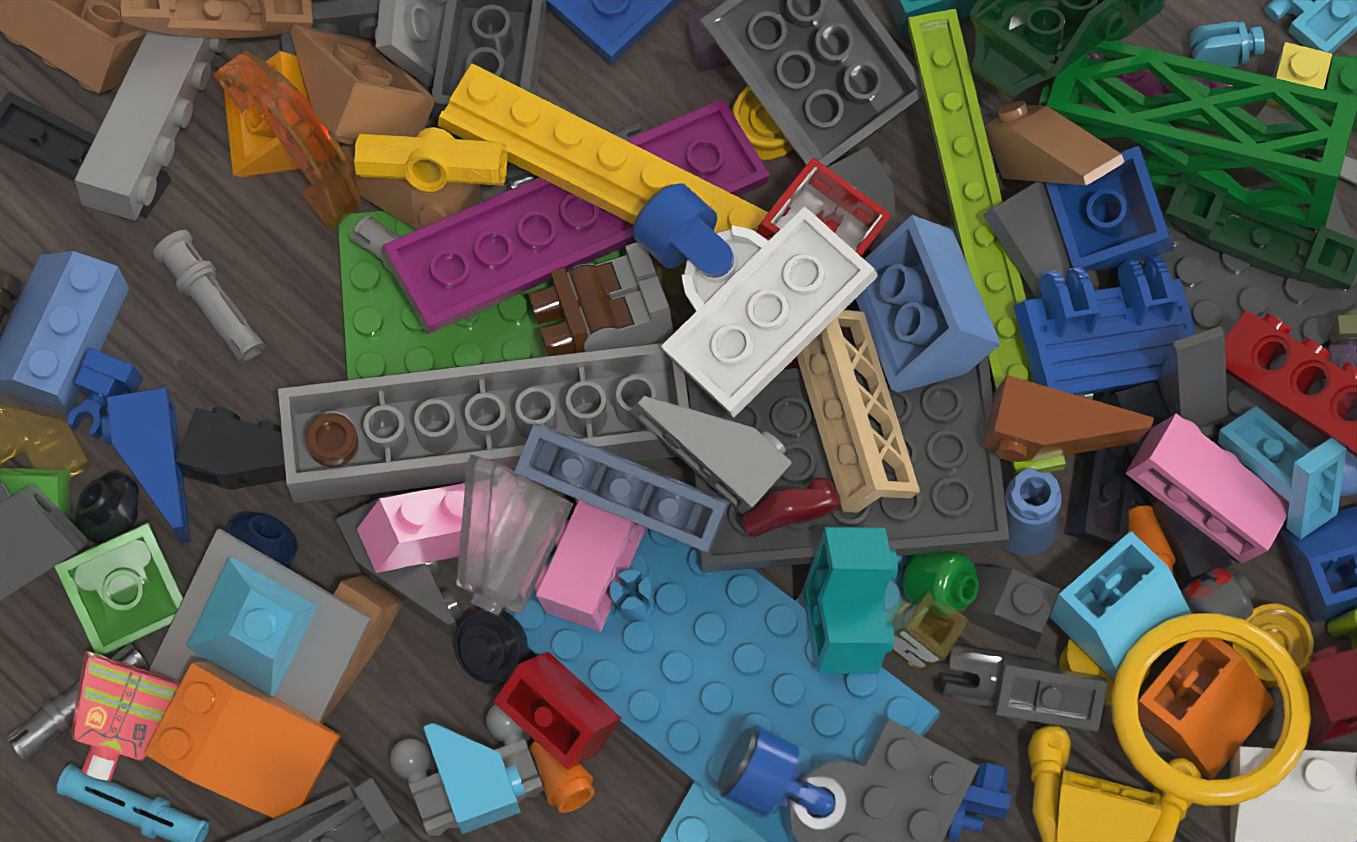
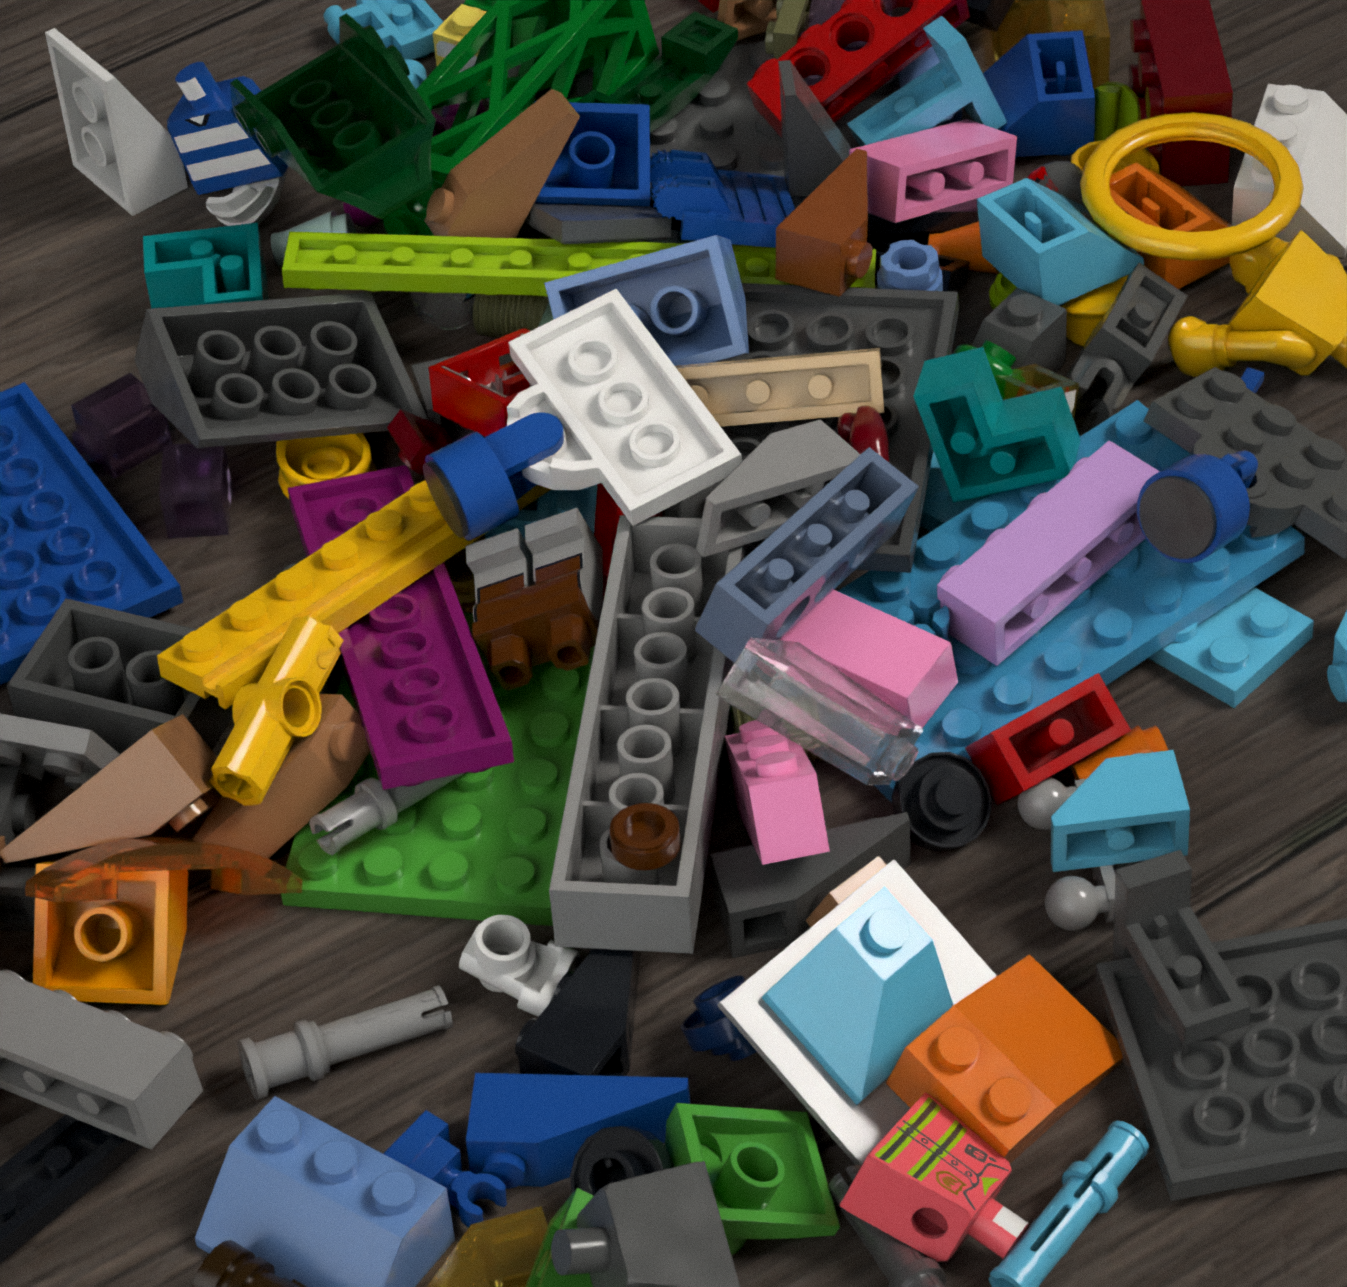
camera: 75 degrees left, 25 degrees down
none -> dark red plate [387,409,454,475]
none -> white plate [459,915,580,1017]
none -> lavender brick [937,440,1160,666]

